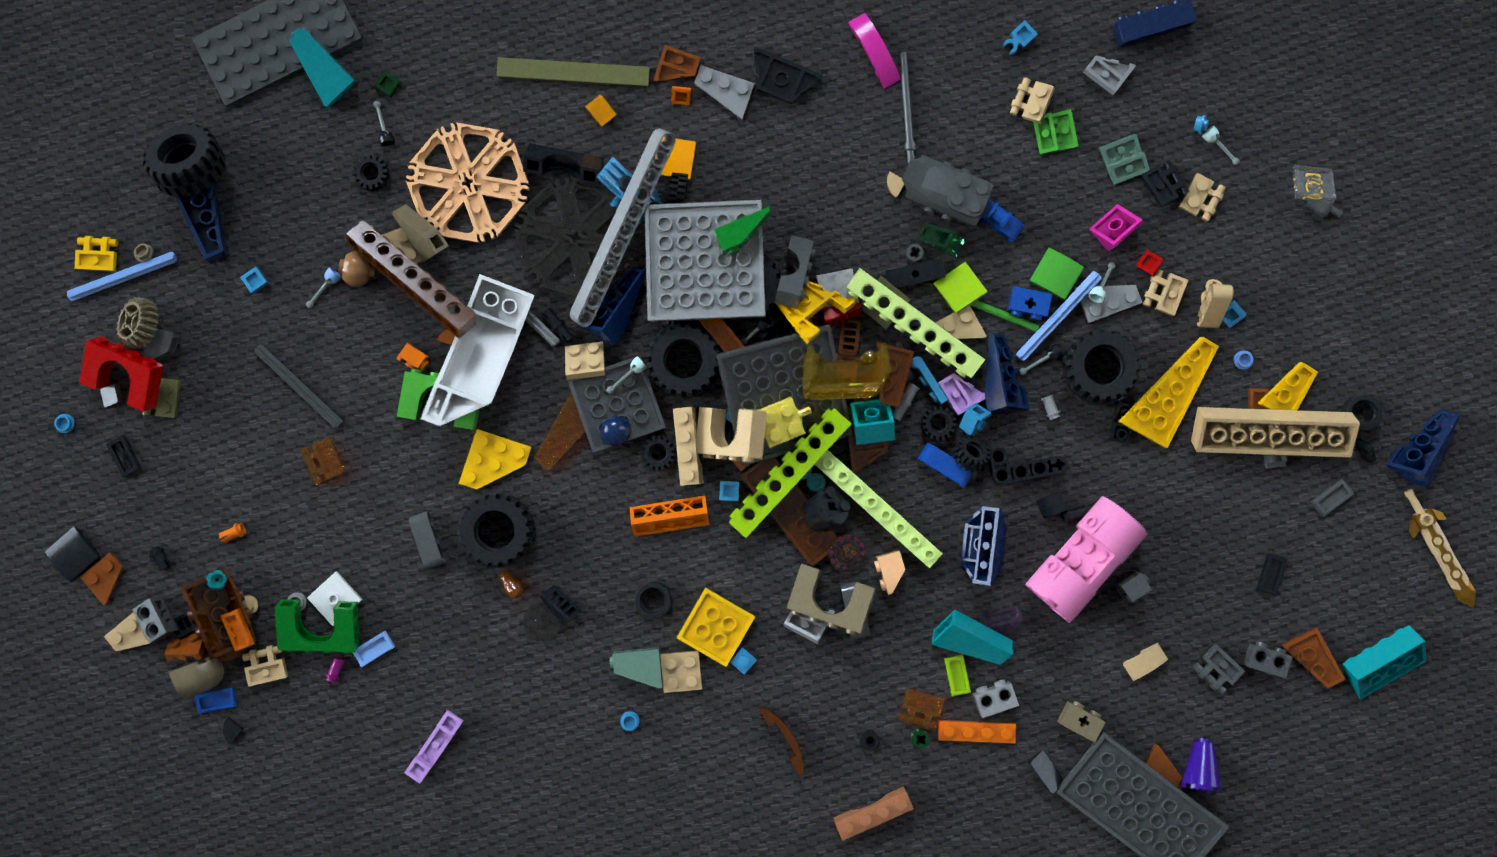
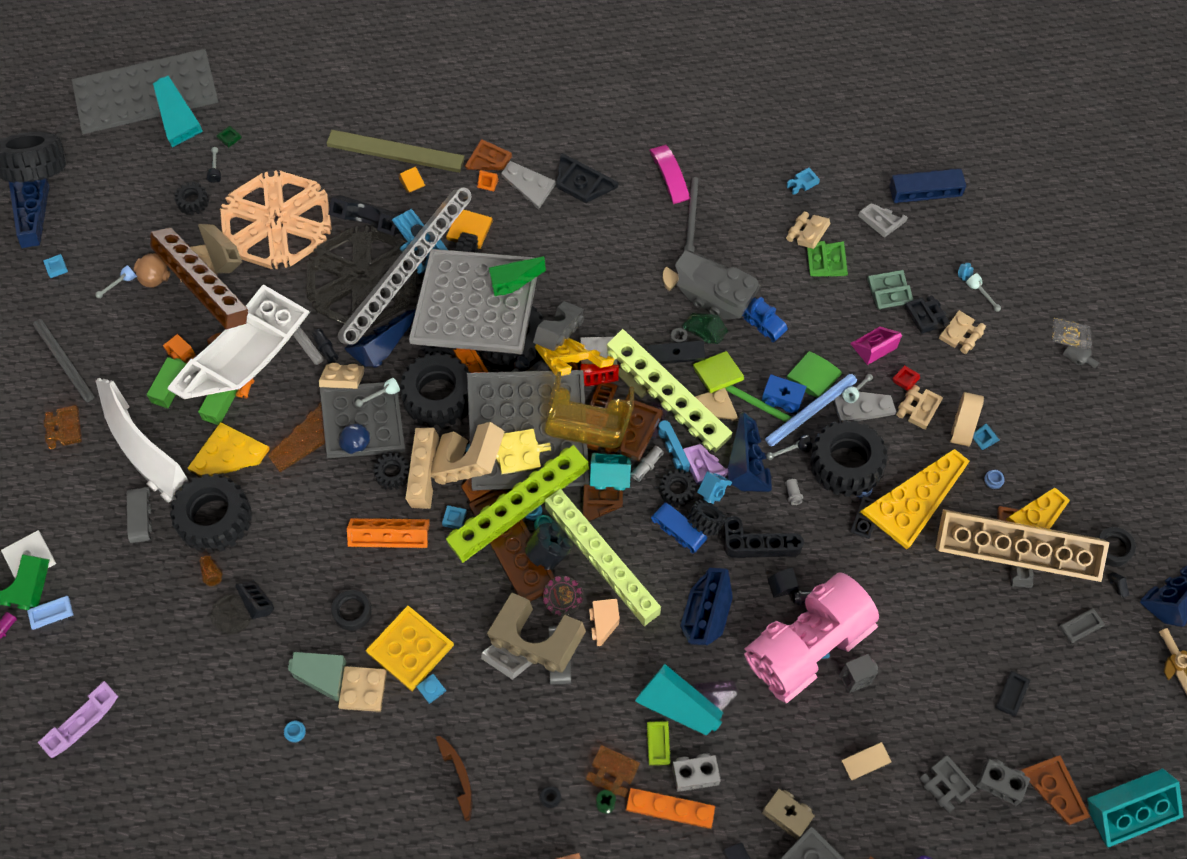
camera: 10 degrees right, 25 degrees down
none -> white slope [96,378,190,503]

